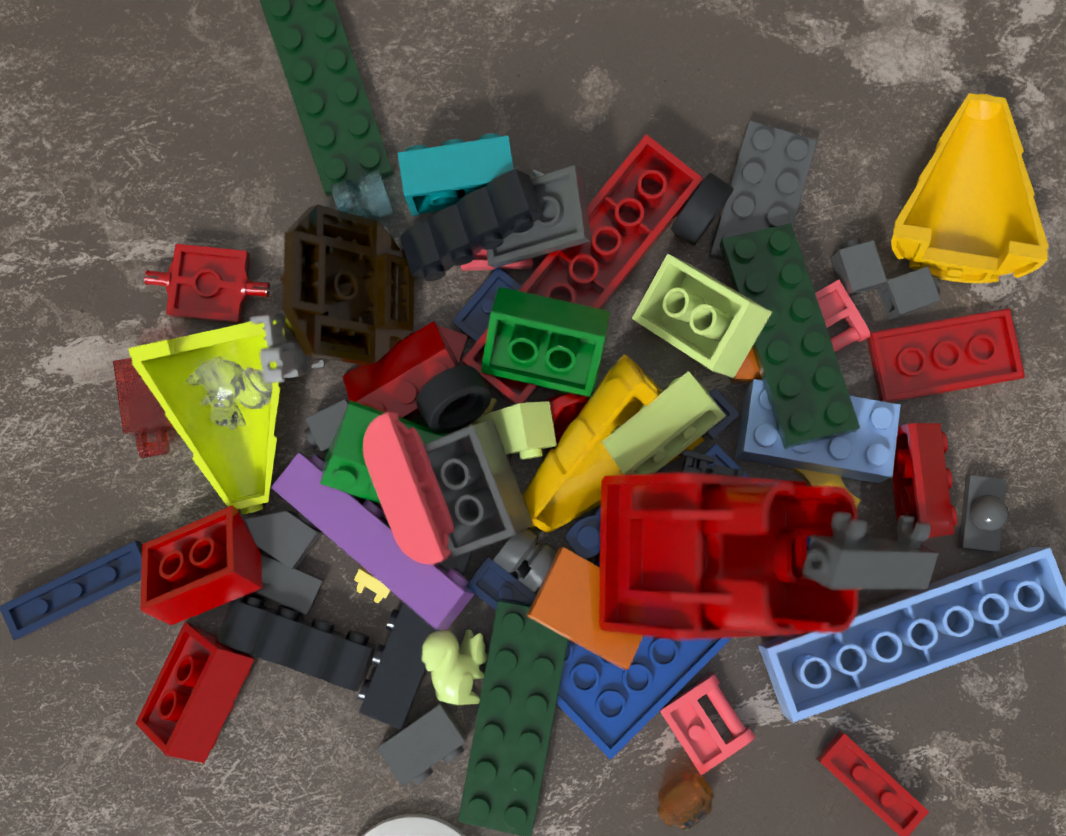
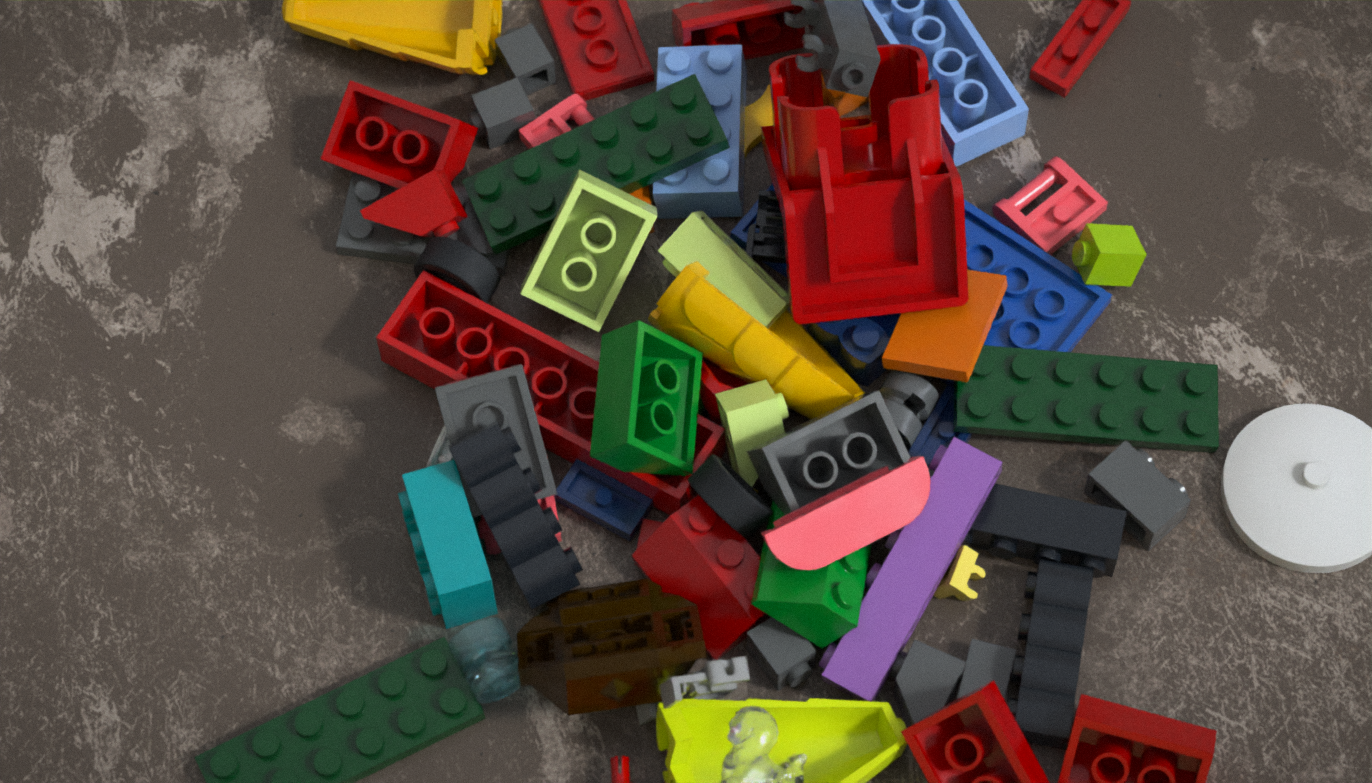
camera: 95 degrees left, 20 degrees down
yellowish green animal [422,629,488,705] -> none
clear orange head [657,771,714,830] -> none
none -> red slope [320,80,478,189]
none -> red slope [360,170,468,237]
none -> lime brick [1071,223,1147,287]

